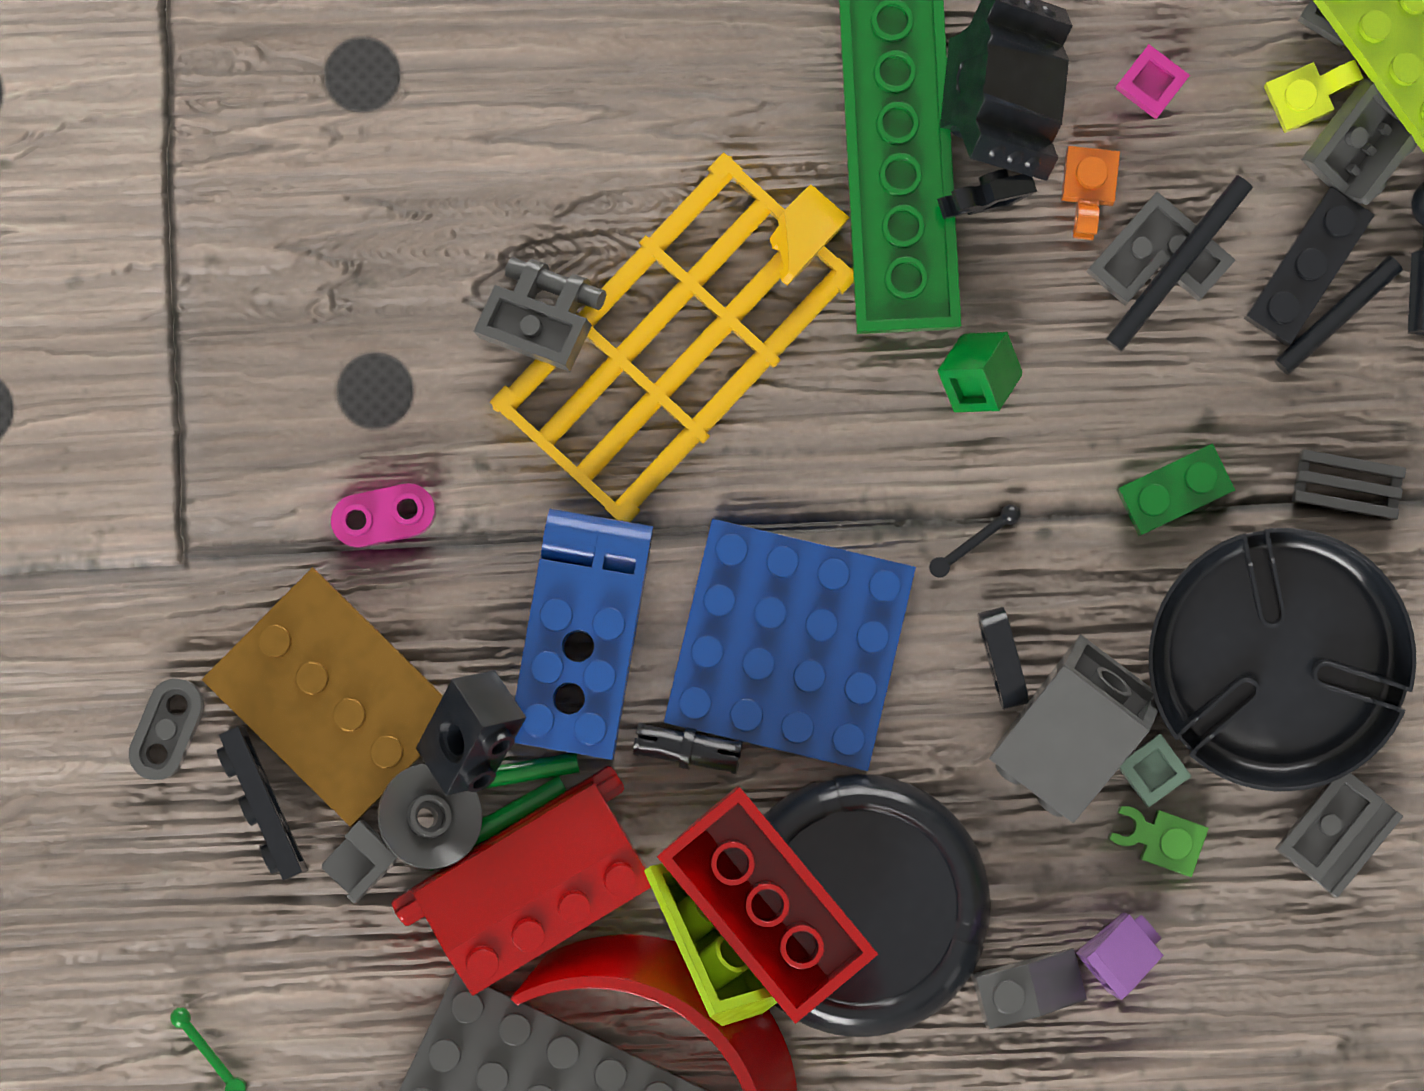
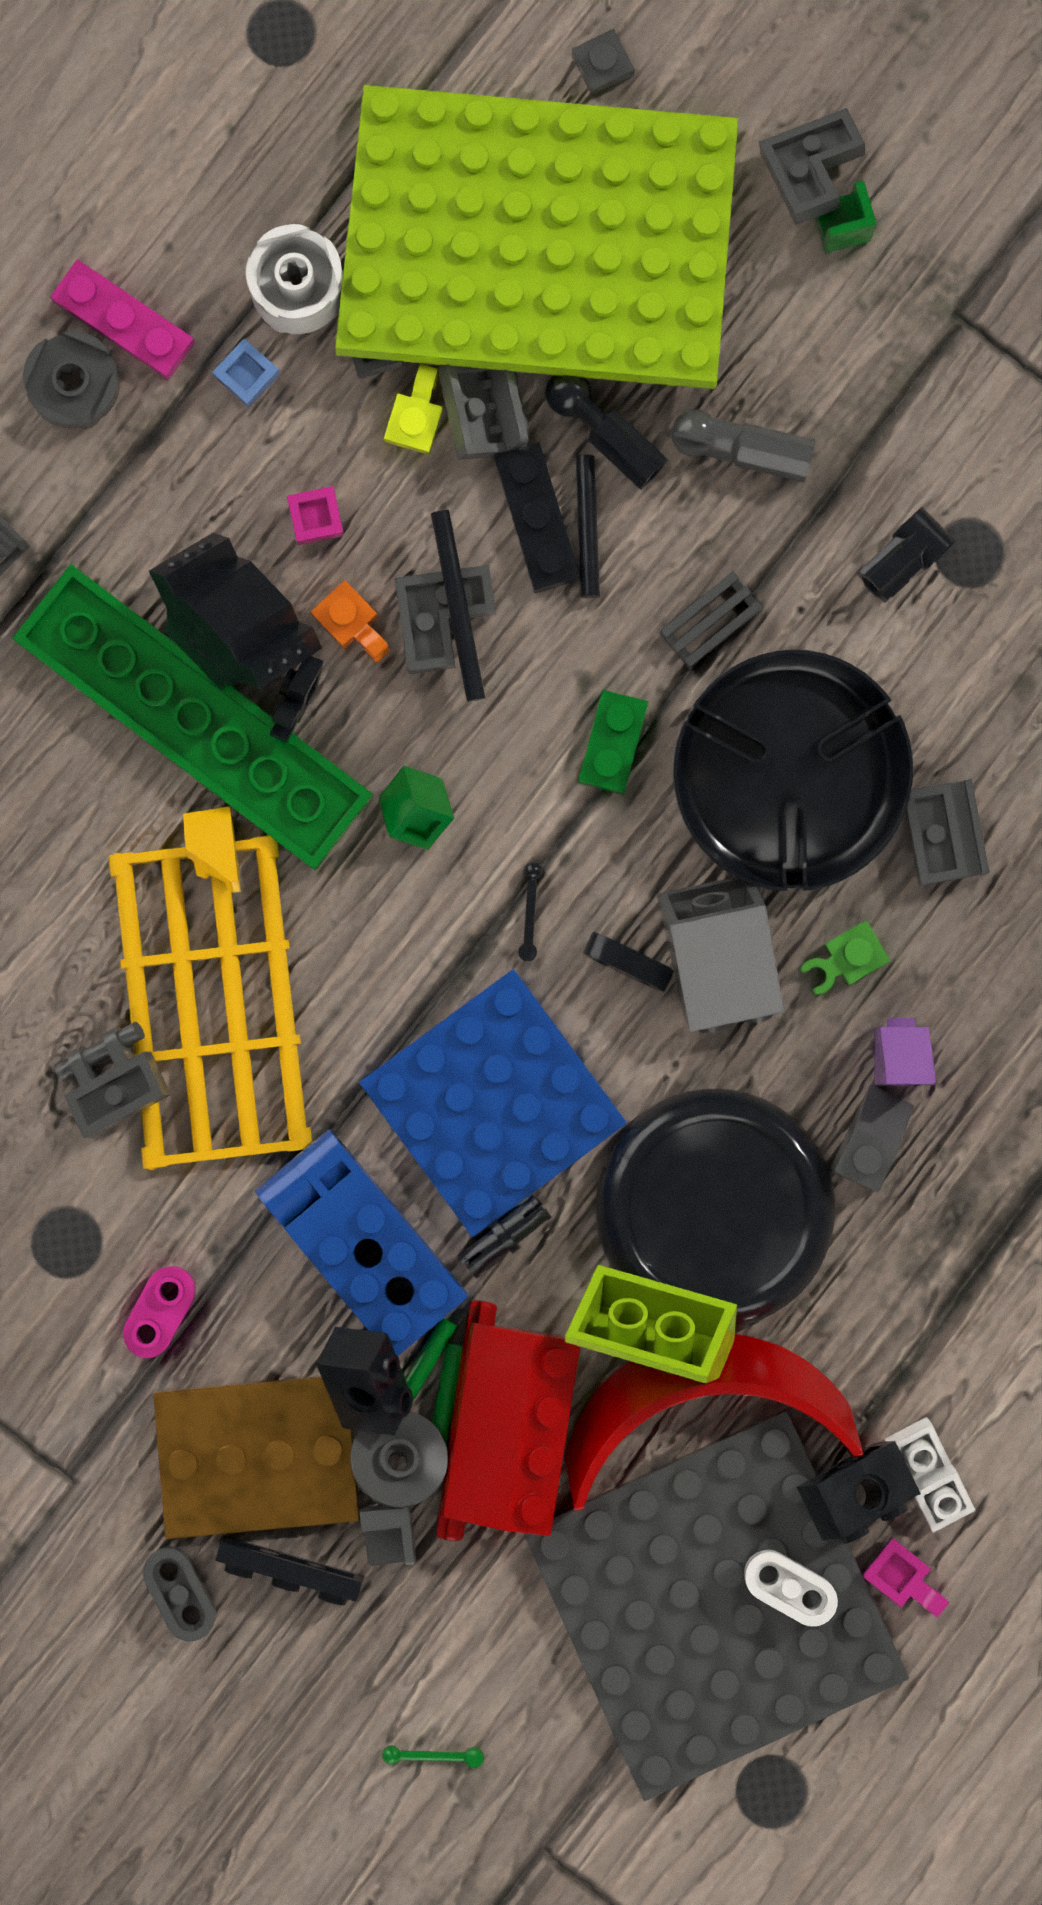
camera: 50 degrees left, 0 degrees up
red slope [657,786,878,1024] -> none
sand green plate [1119,734,1192,807] -> none

